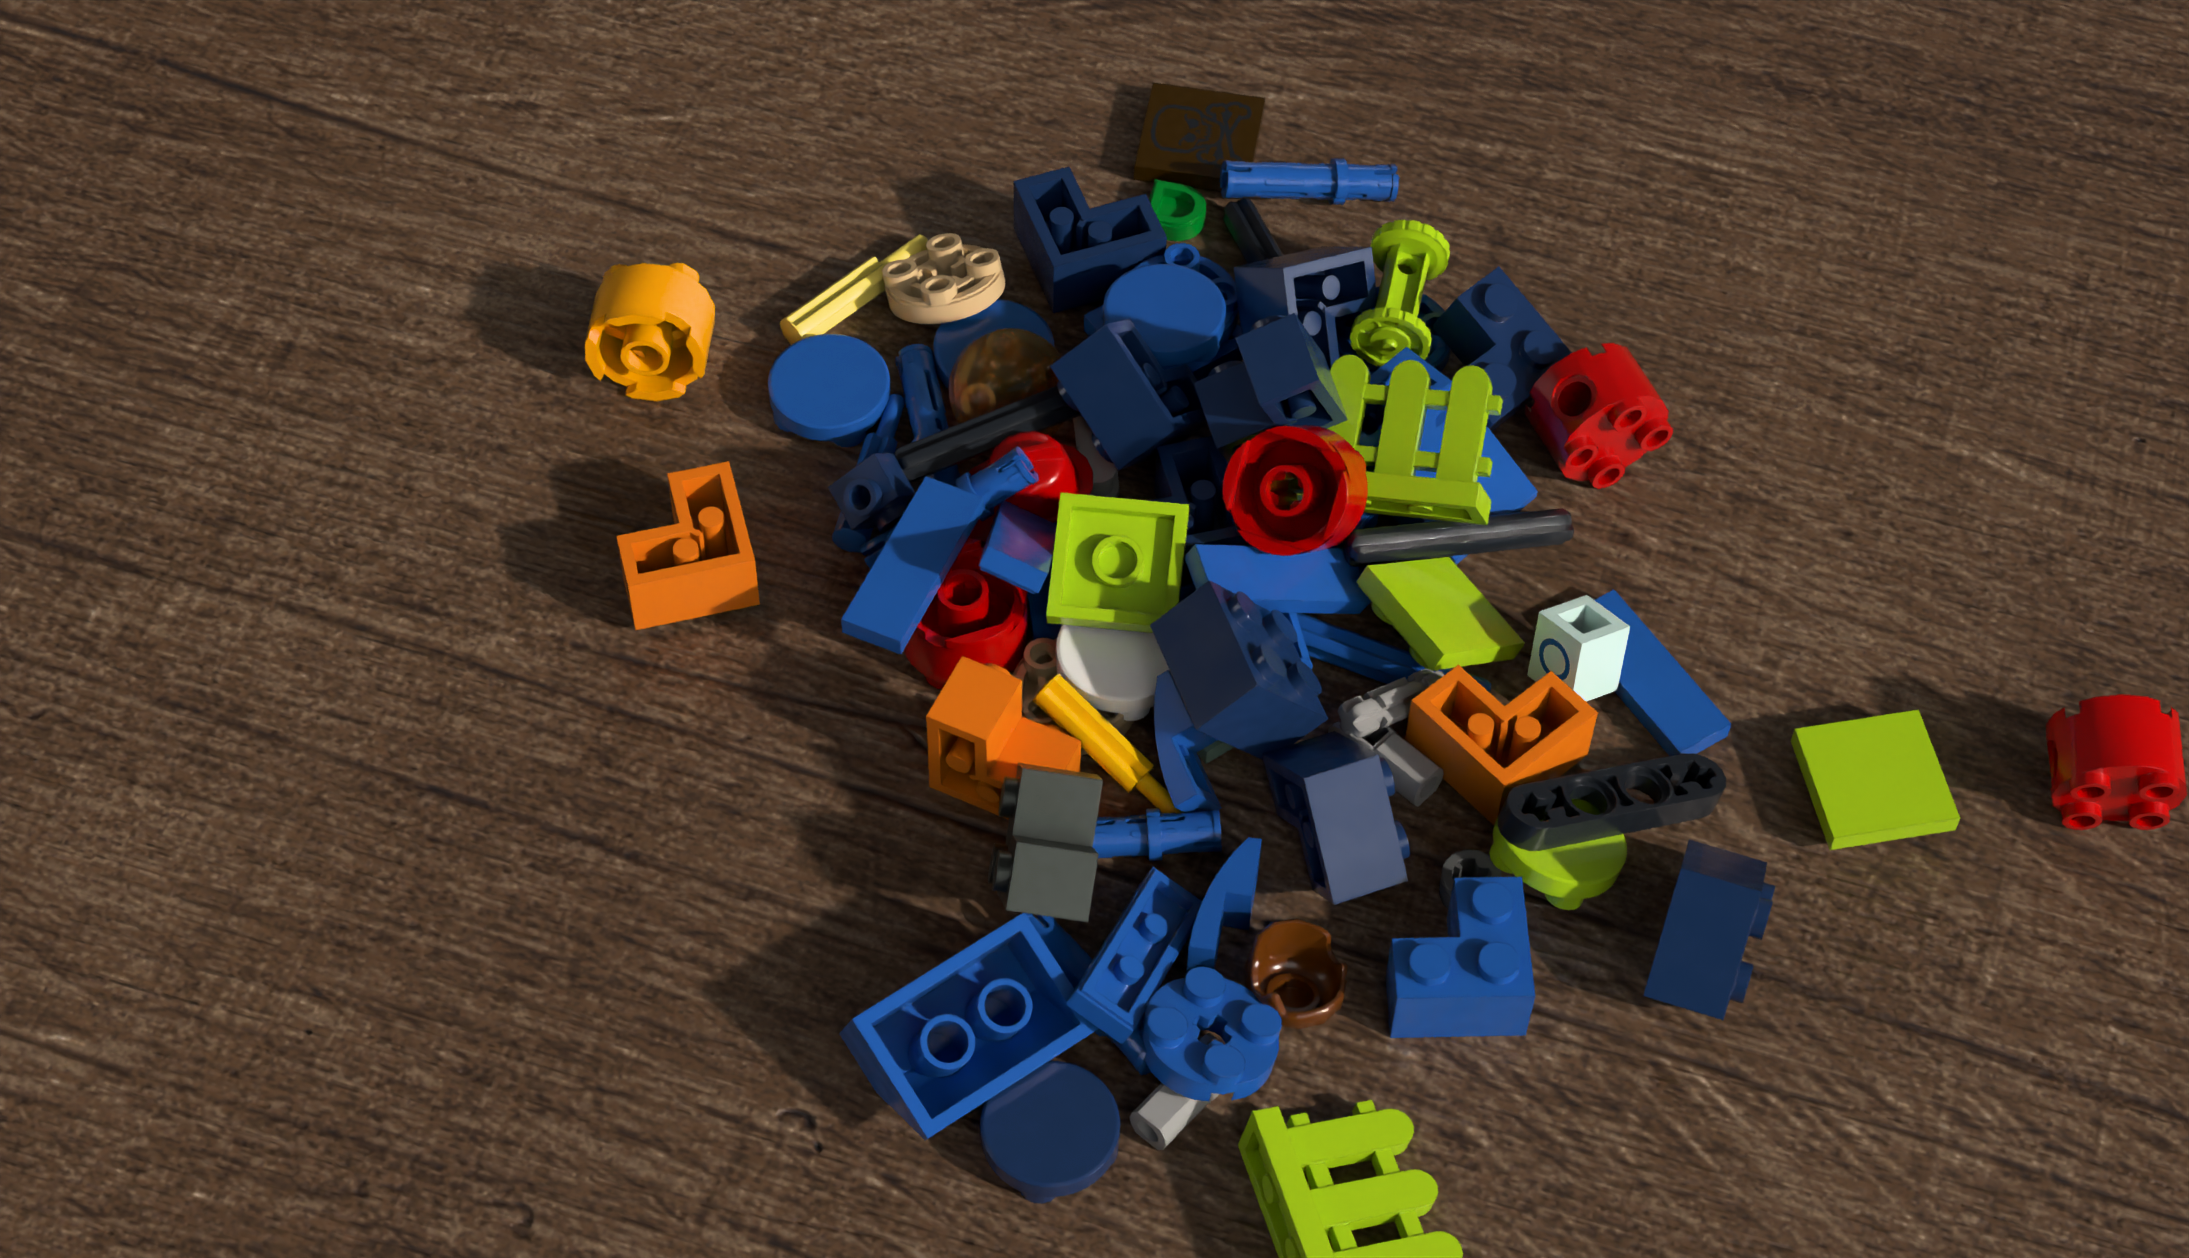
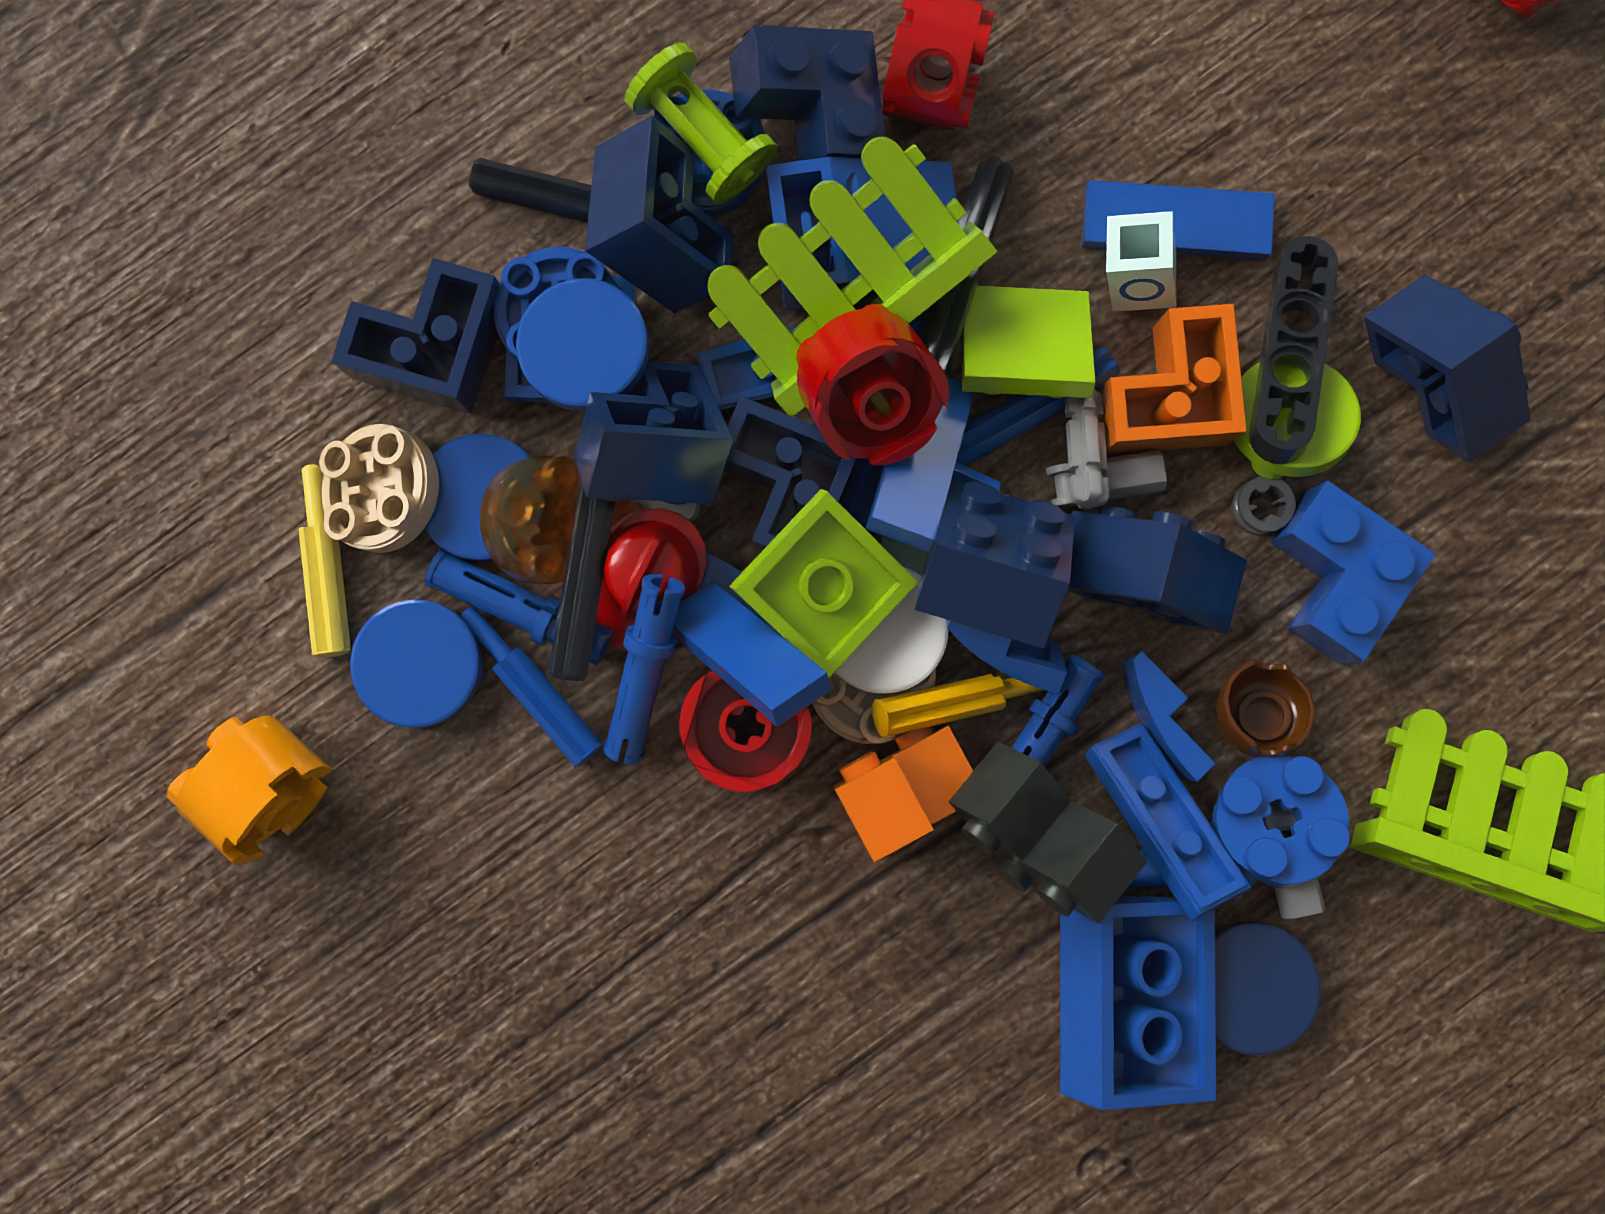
camera: 55 degrees left, 30 degrees up
orange brick [616,461,760,631] -> none
dark blue plate [828,453,915,533] -> none
blue tile [841,476,984,655] -> none
dark brown tile [1134,82,1265,192] -> none
green tile [1149,179,1206,241] -> none
dark blue brick [1193,313,1348,463] -> none
blue pin [1220,158,1399,205] -> none
lime tile [1791,709,1960,850] -> none

